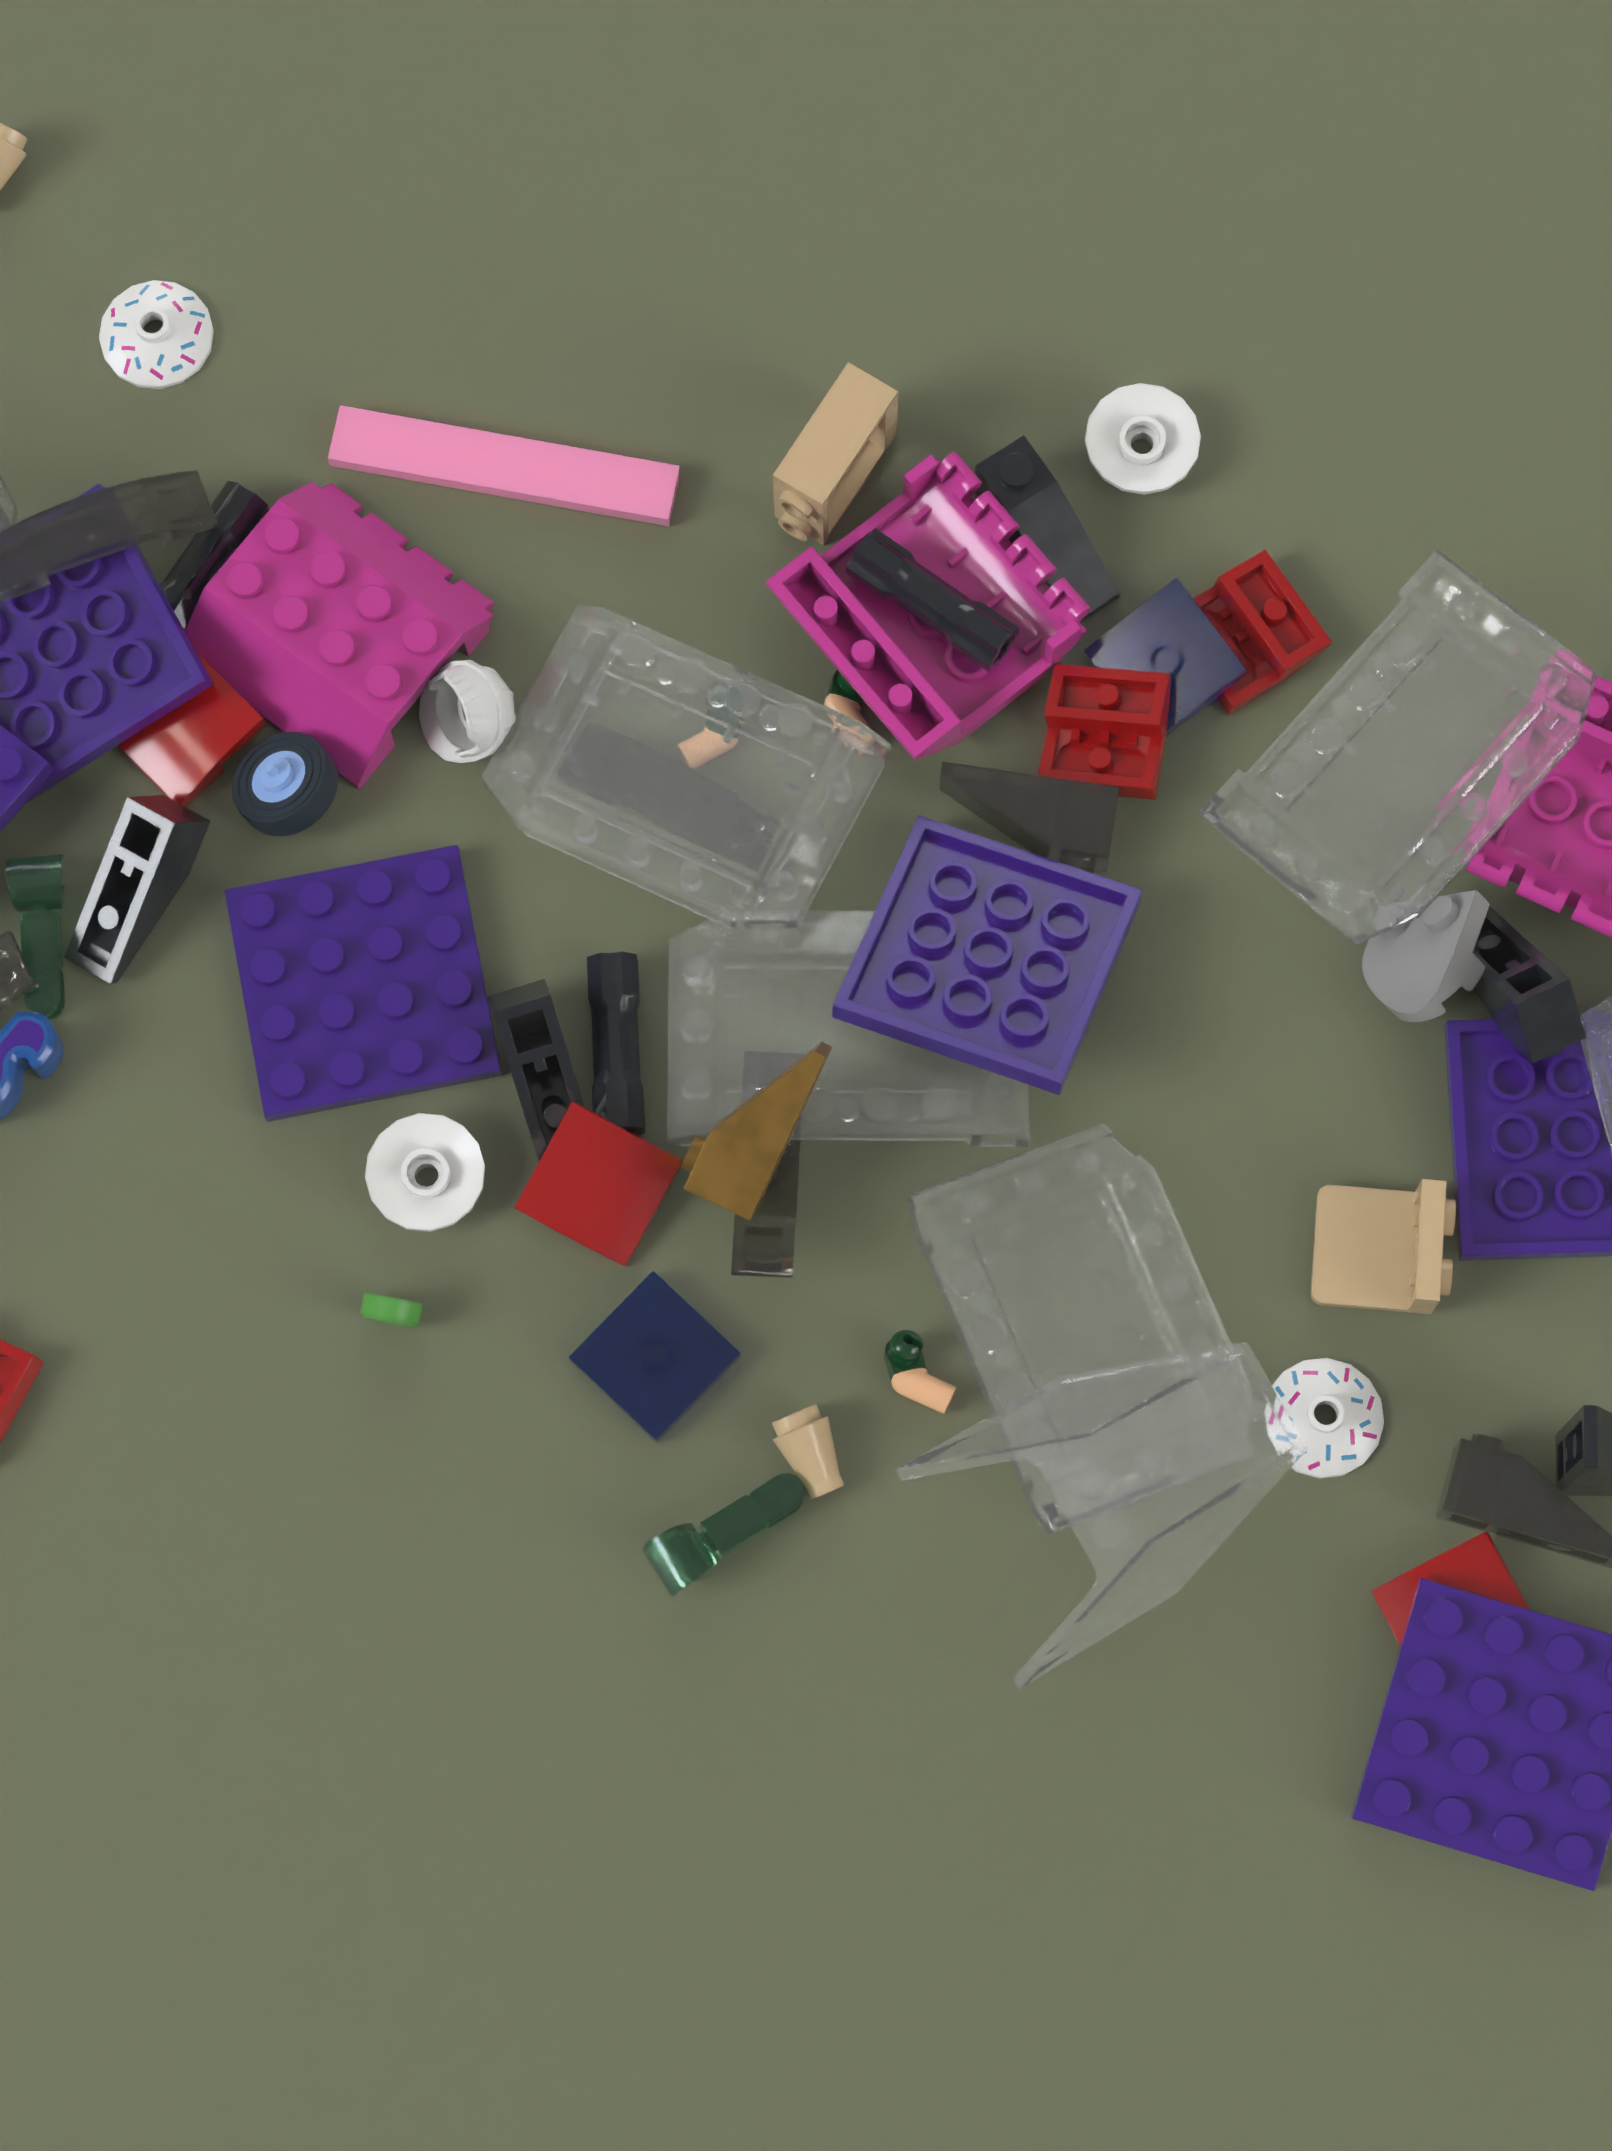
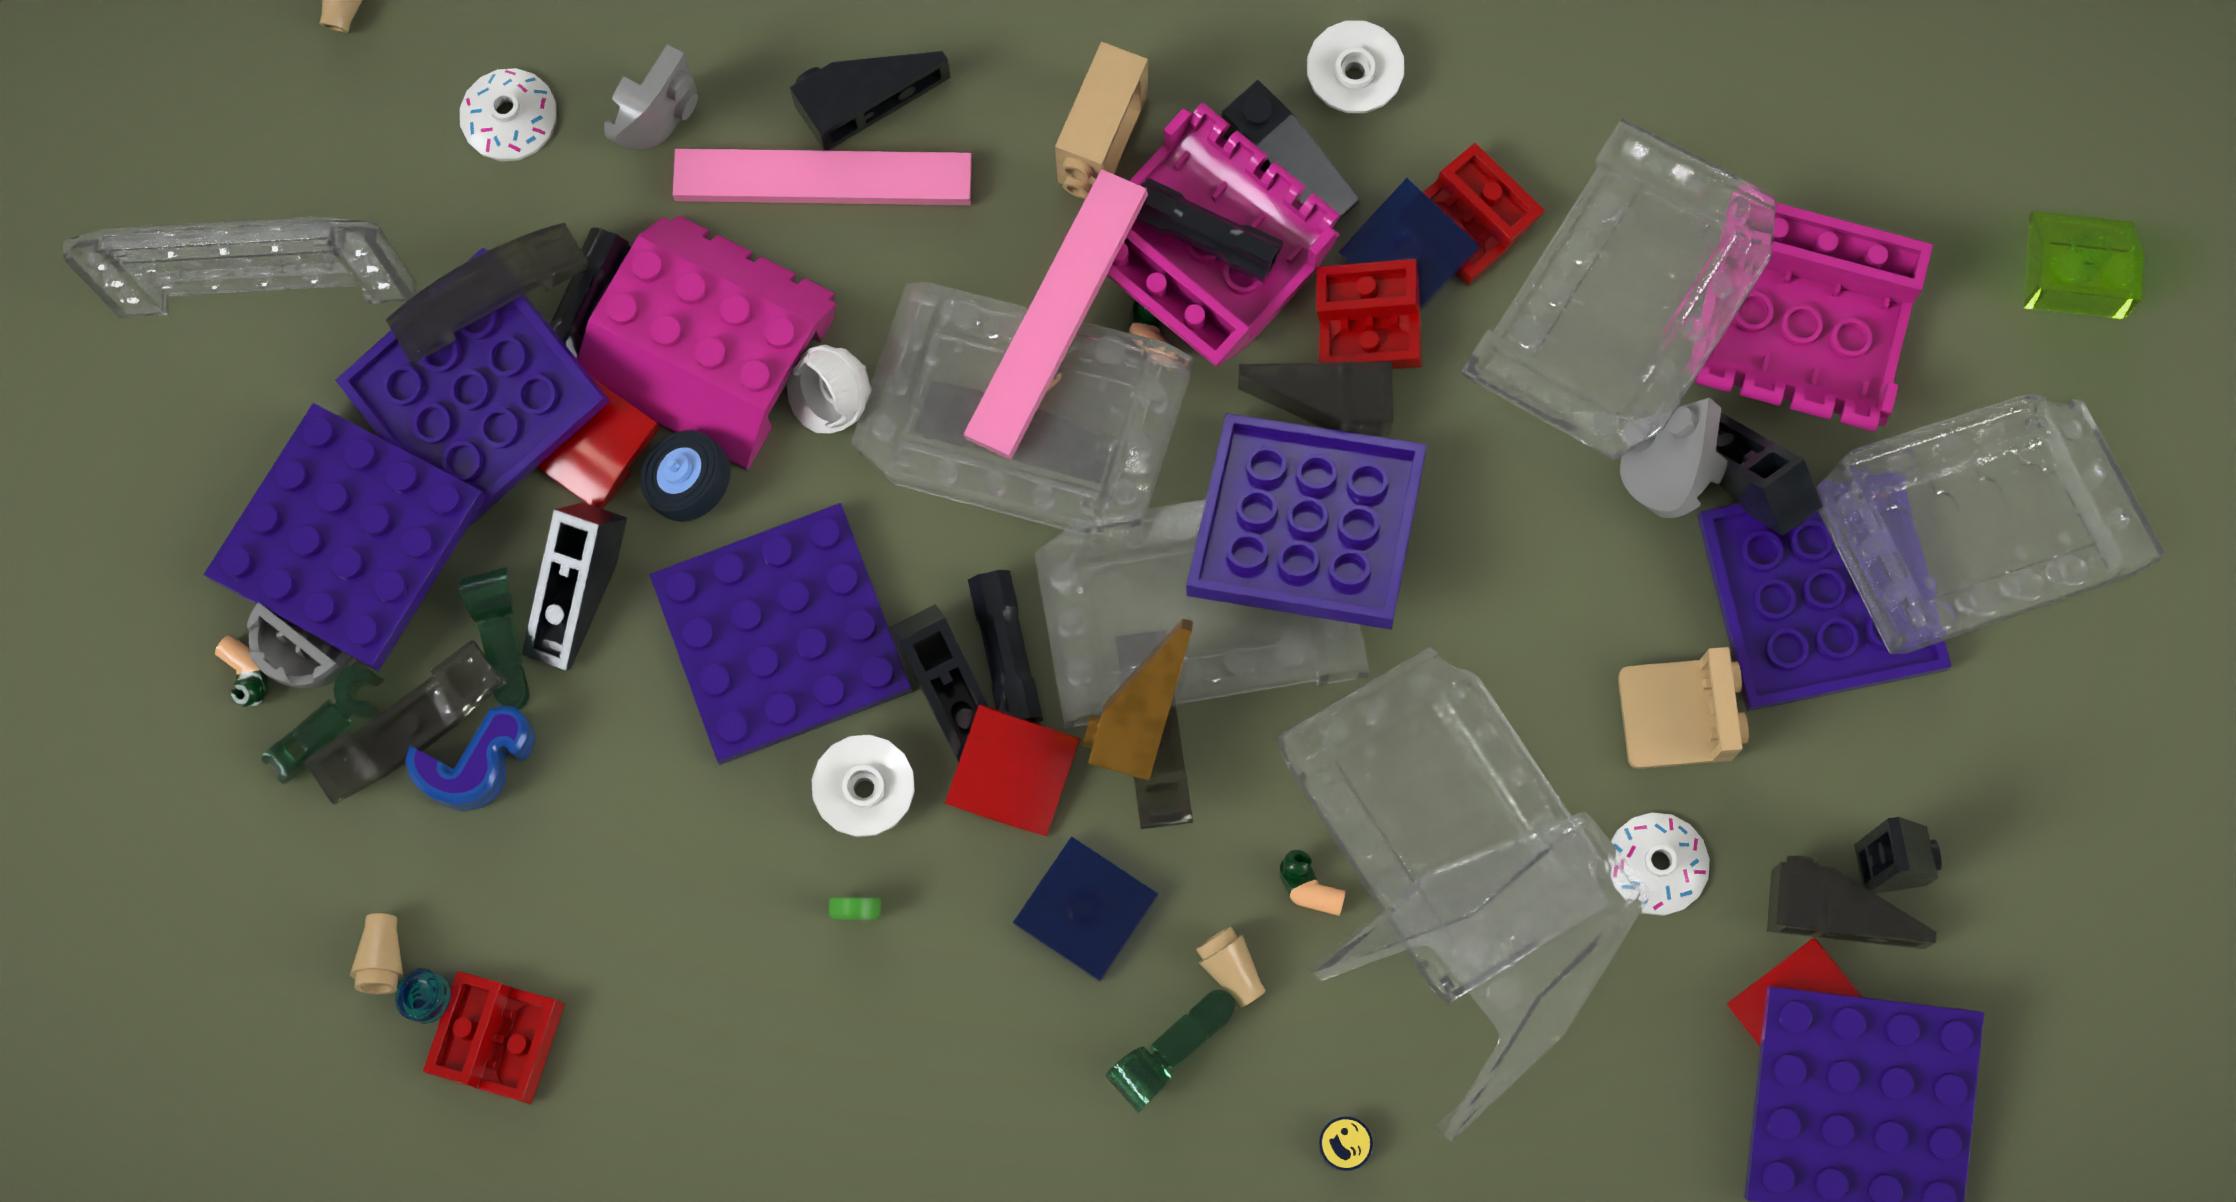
camera: 10 degrees left, 0 degrees up
none -> light grey slope [604,44,698,150]
none -> black slope [790,51,950,151]
none -> bright pink tile [963,169,1148,460]
none -> light yellow tile [1319,1117,1373,1172]

